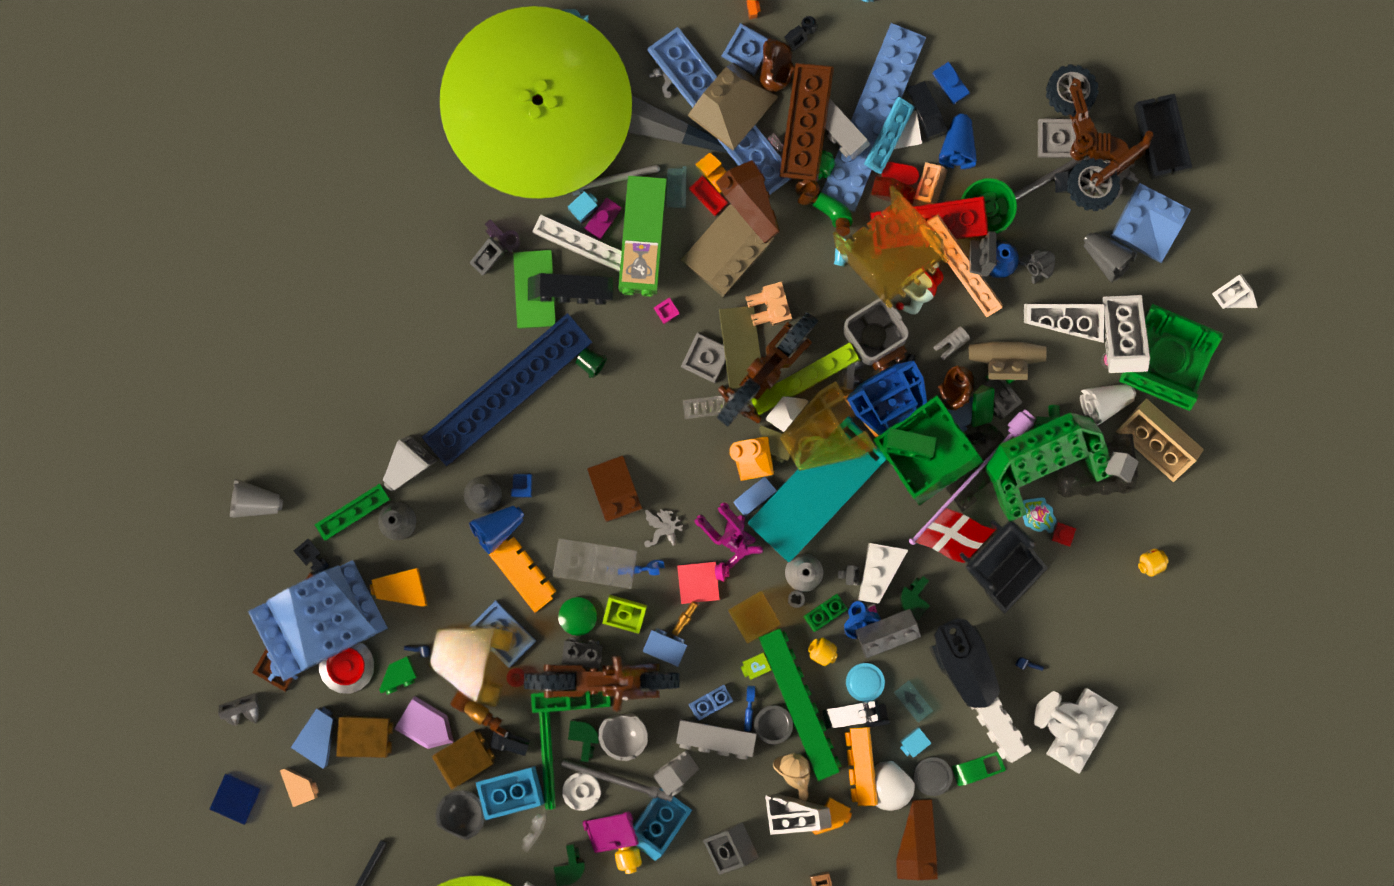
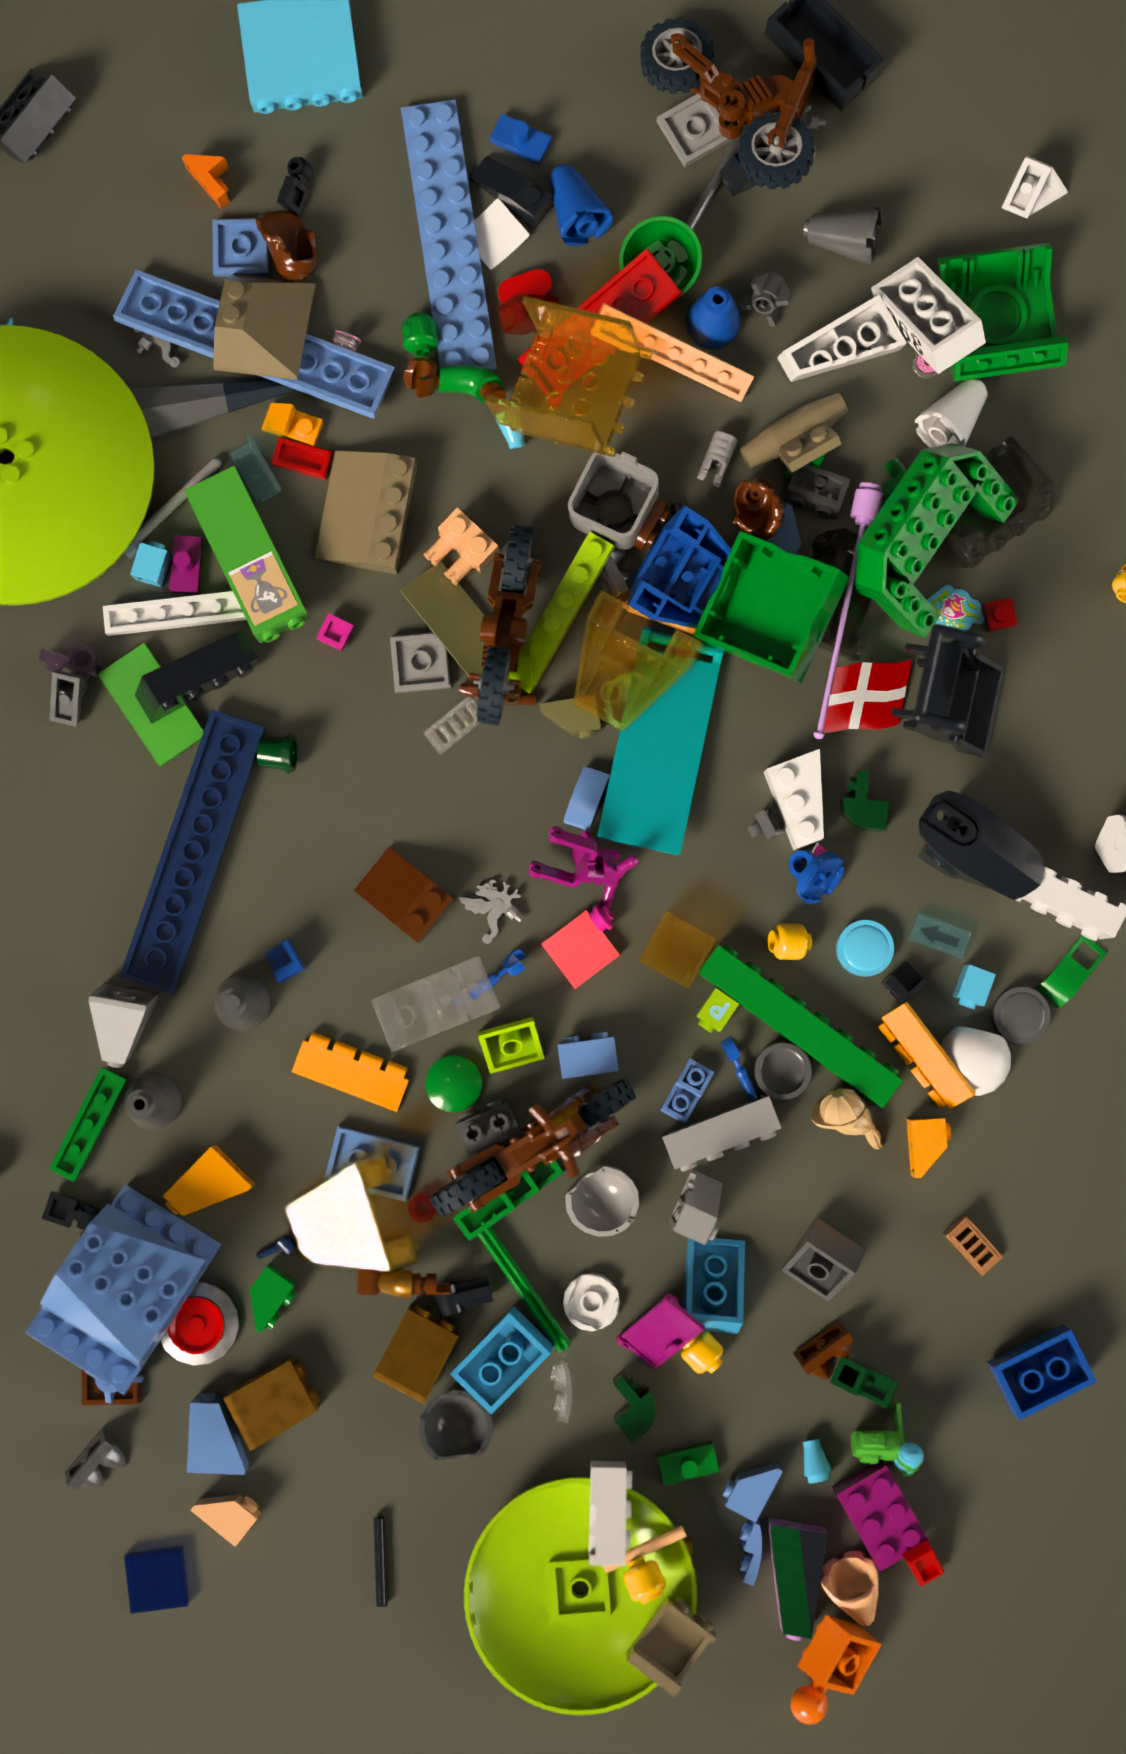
camera: 30 degrees left, 0 degrees up
lavender tile [395,696,454,749] -> none
blue cone [469,506,524,554] -> none
flat silver bar [561,759,673,802] -> none
dark green brick [568,720,599,762] -> none
pearl gold bar [671,601,699,636] -> none
reddish brown wedge [716,160,780,243] -> none
light orange slope [730,437,774,481] -> none
white slope [765,397,809,432] -> none
light grey wedge [765,793,832,835] -> none
reddish brown tile [780,63,834,181] -> none
light grey cone [785,553,823,592] -> none
dark grey bush [788,591,805,608] -> none
green slope [803,594,848,632] -> none
hinge [822,701,881,729] -> none
light grey brick [825,99,870,160] -> none
flat silver slope [856,609,921,658] -> none
medium azure tile [864,97,915,174] -> none
green piece [882,428,936,461] -> none
light aqua piece [896,261,944,315] -> none
reddish brown wedge [896,799,938,880] -> none
light nougat slope [914,163,947,204] -> none
dark grey bracket [969,231,996,277] -> none
green slope [971,385,995,427] -> none
dark blue hand [1015,657,1044,671] -> none
light grey panel [1105,452,1138,482] -> none
medium blue slope [1110,183,1191,263] -> none
tan slope [1116,398,1204,482] -> none

